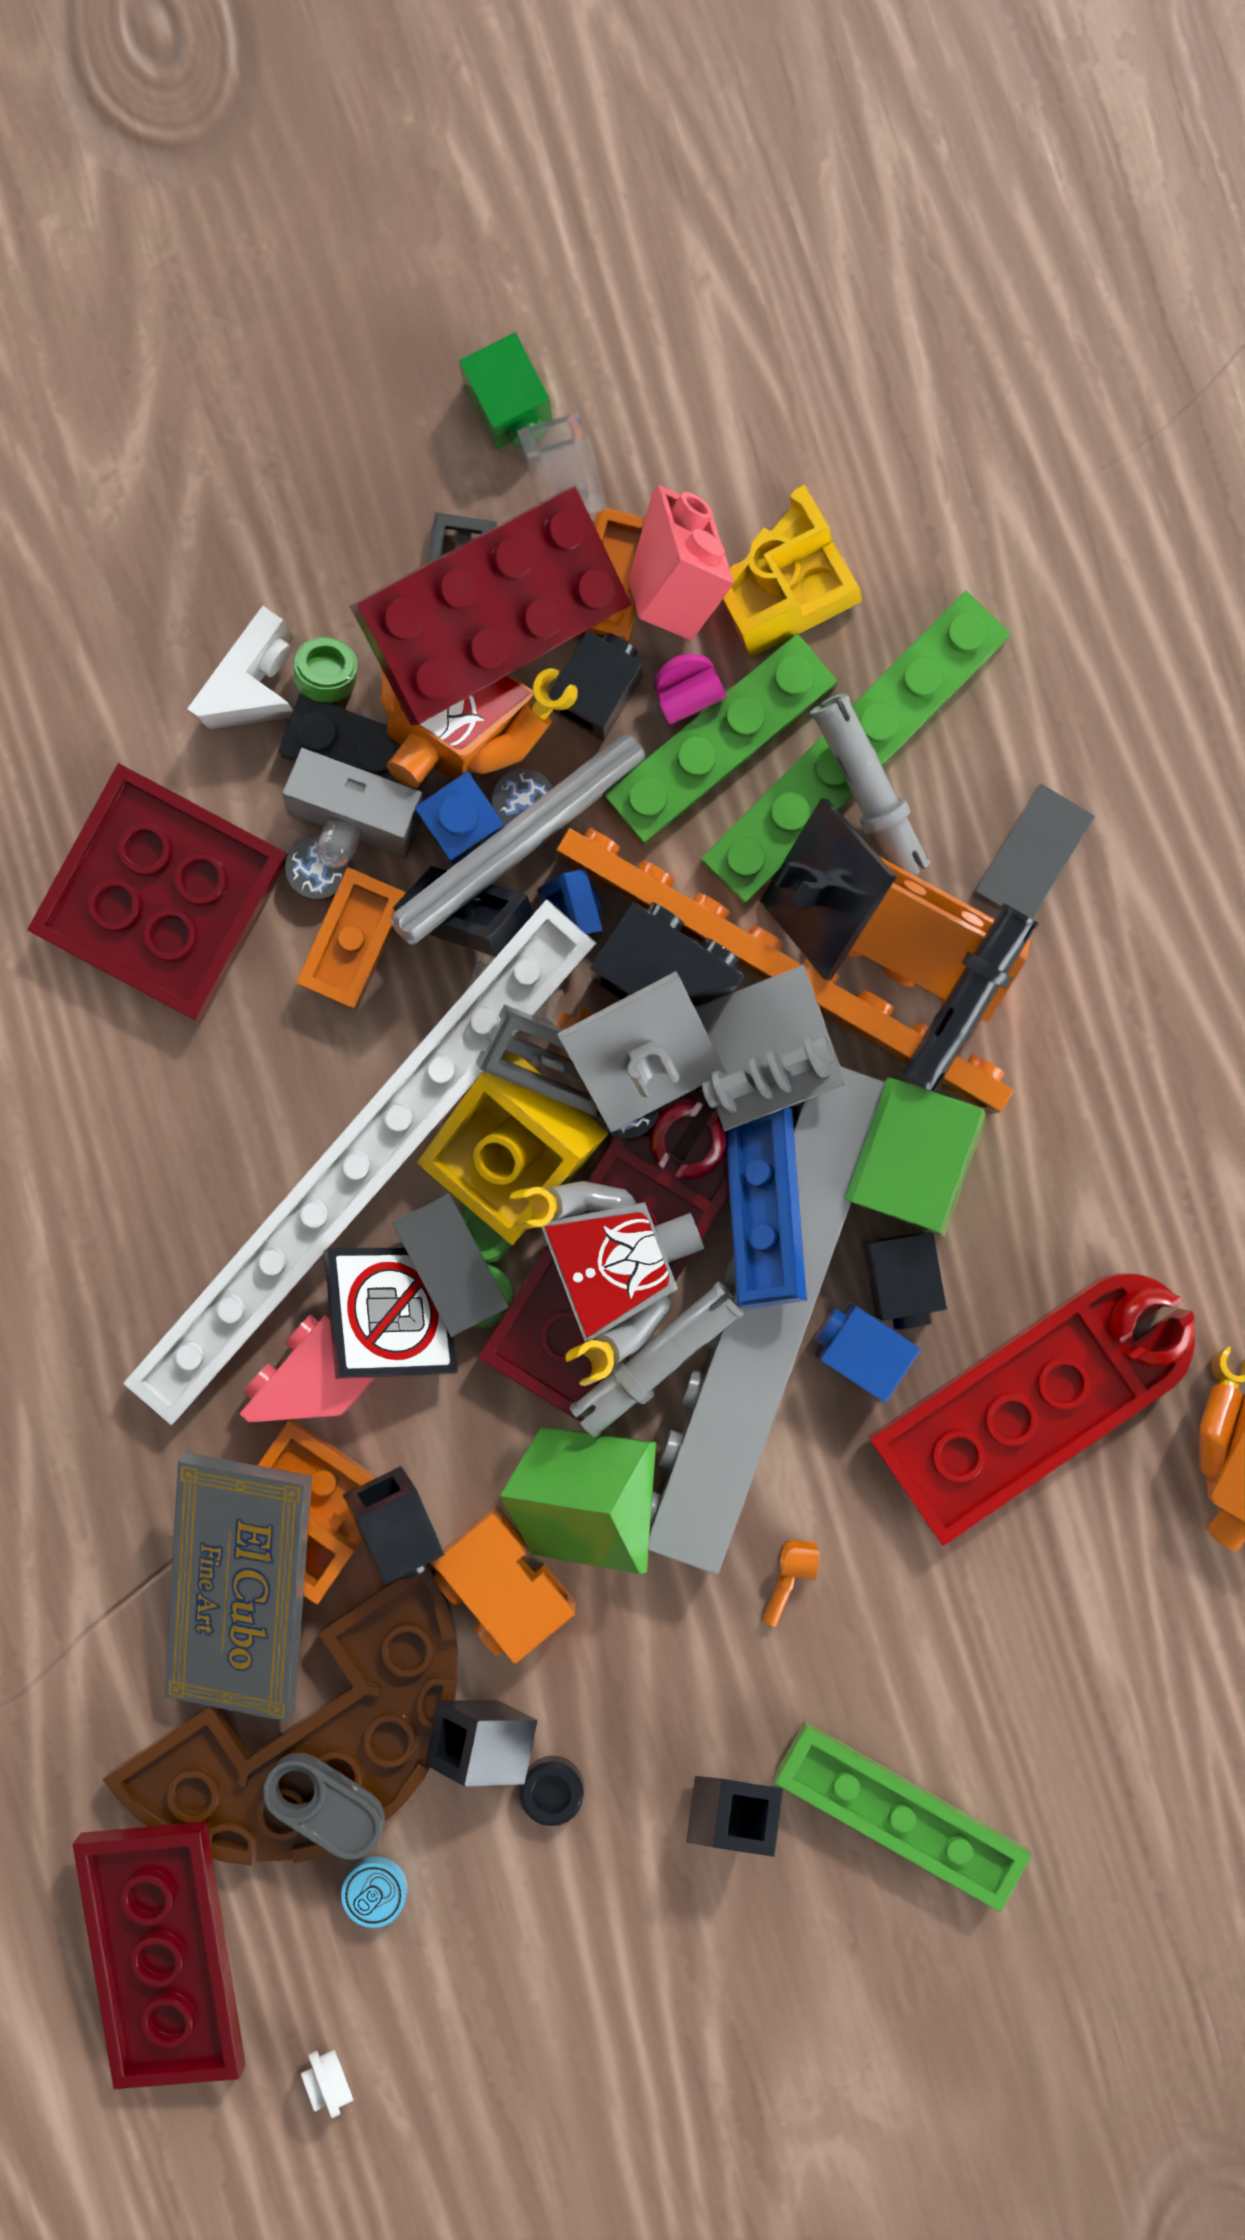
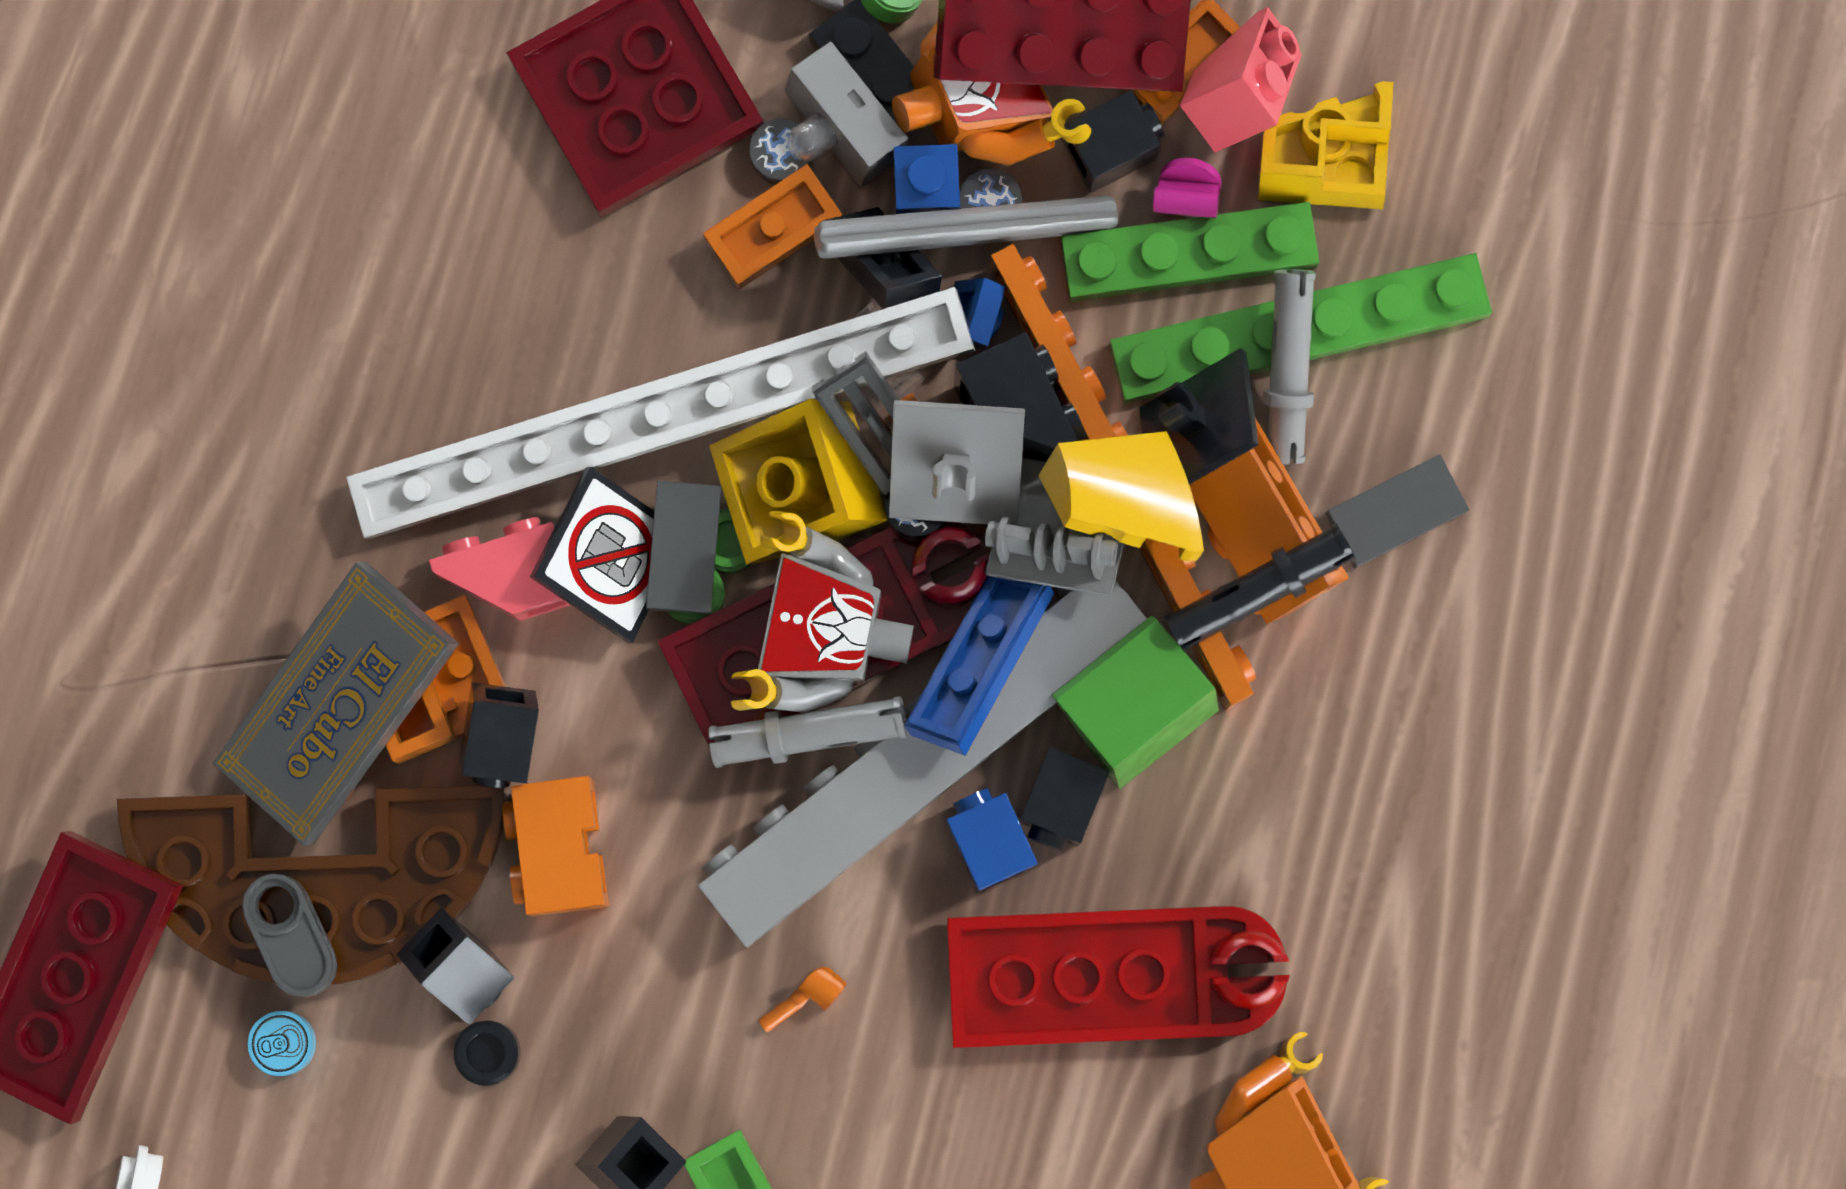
camera: 30 degrees right, 5 degrees down
bright green slope [500,1427,656,1574] -> none
none -> yellow slope [1039,431,1204,562]

